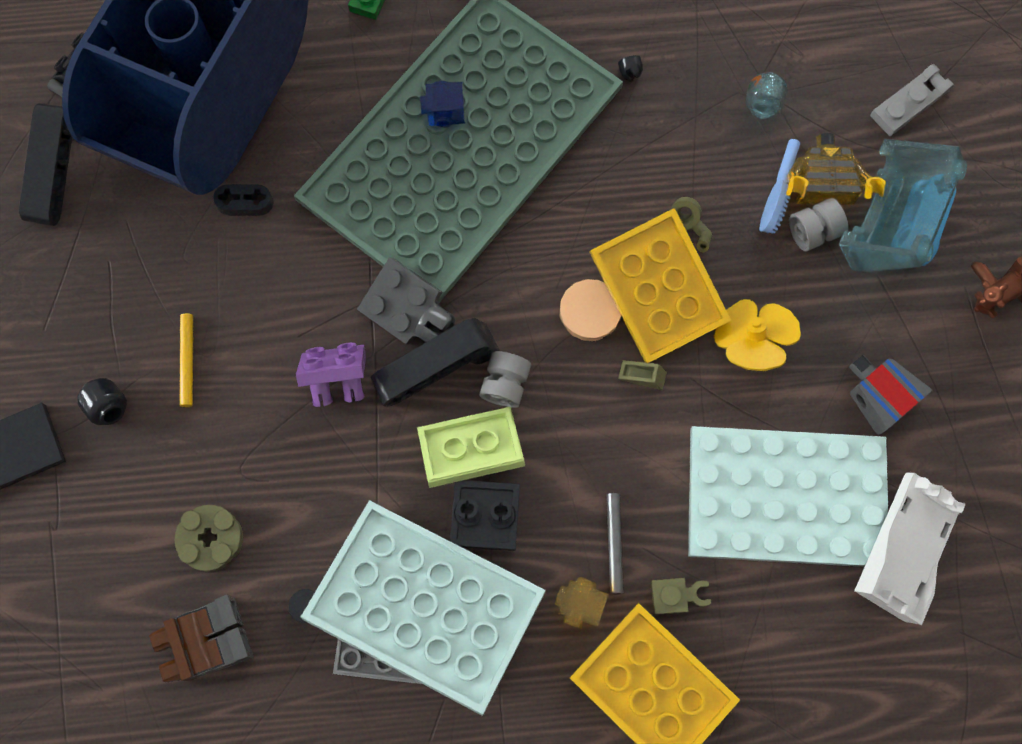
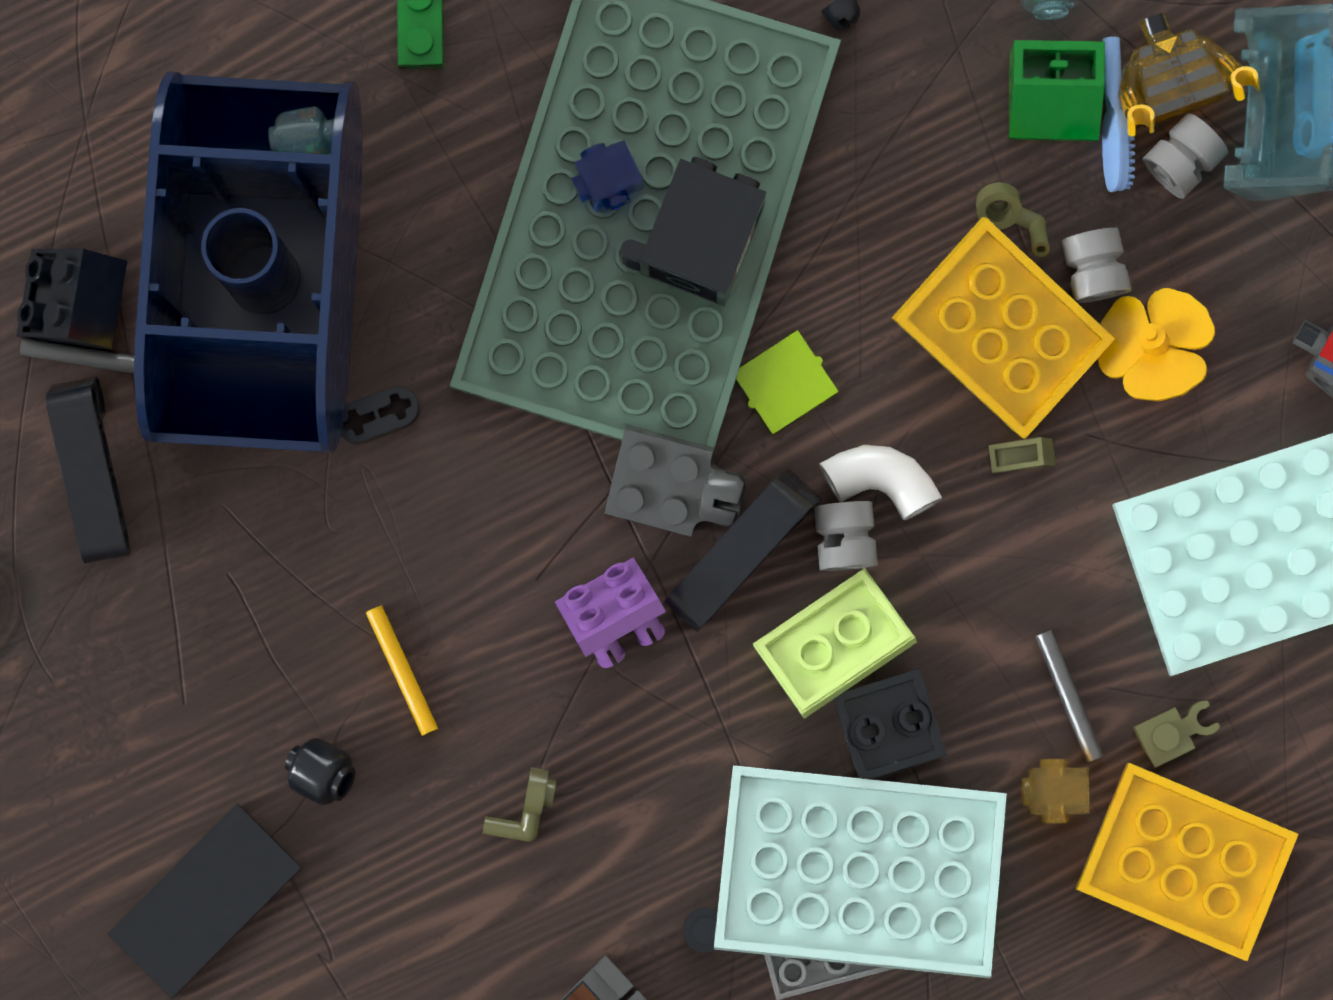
camera: 20 degrees left, 10 degrees up
olive plate [175,505,243,572] -> none
light nougat tile [560,279,621,341] -> none
none -> olive plate [482,767,556,842]
none -> black container [621,157,766,307]
none -> lime piece [736,330,839,435]
none -> white cylinder [819,445,942,520]
none -> green slope [1008,40,1105,141]
none -> light grey wheel [1061,228,1132,303]

